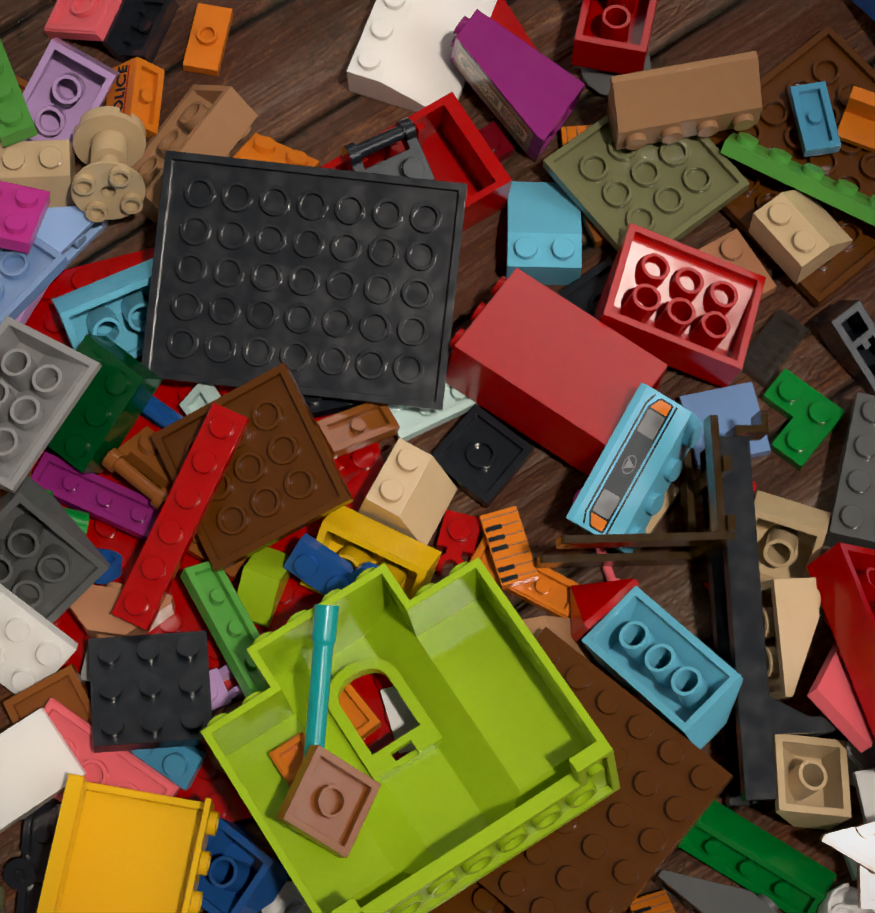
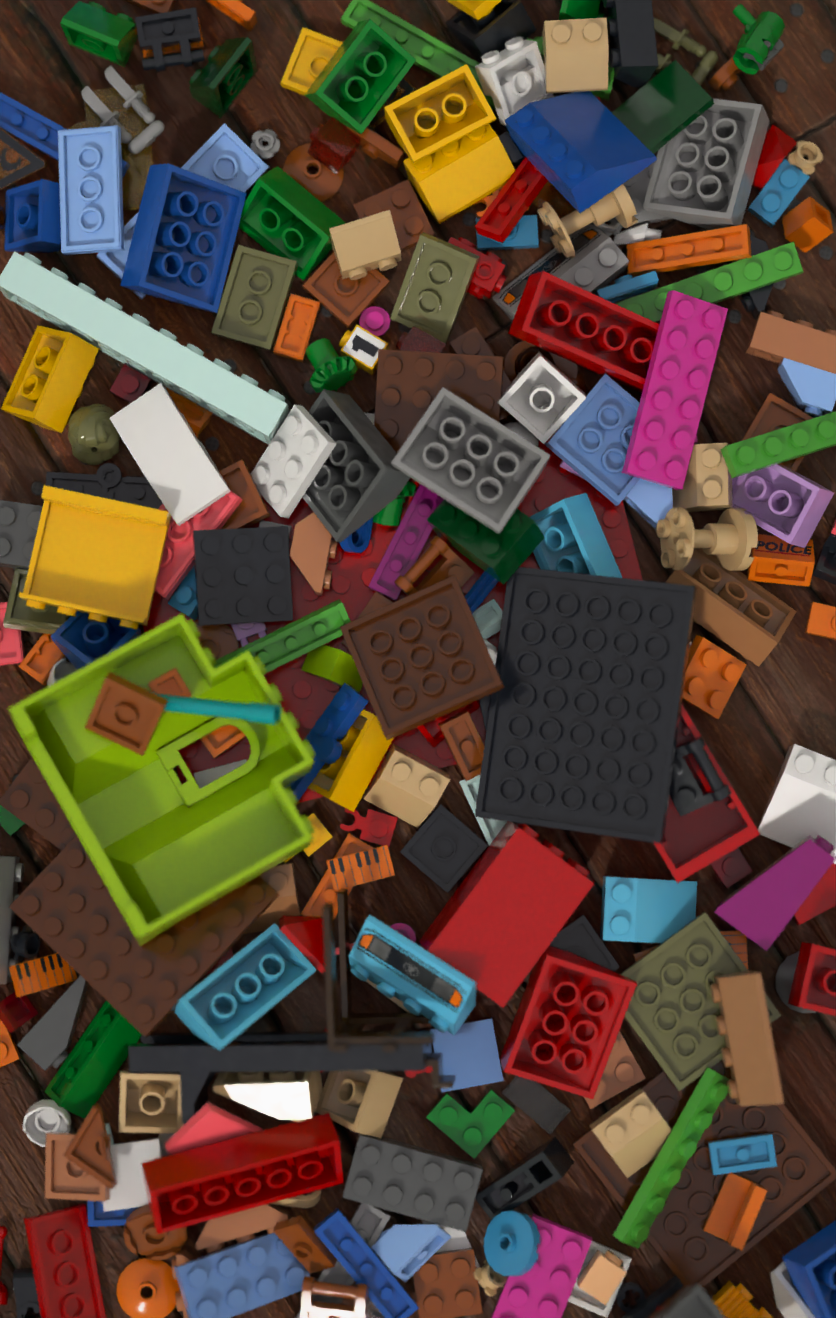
camera: 90 degrees right, 15 degrees up
red plate [111,402,250,632] -> none

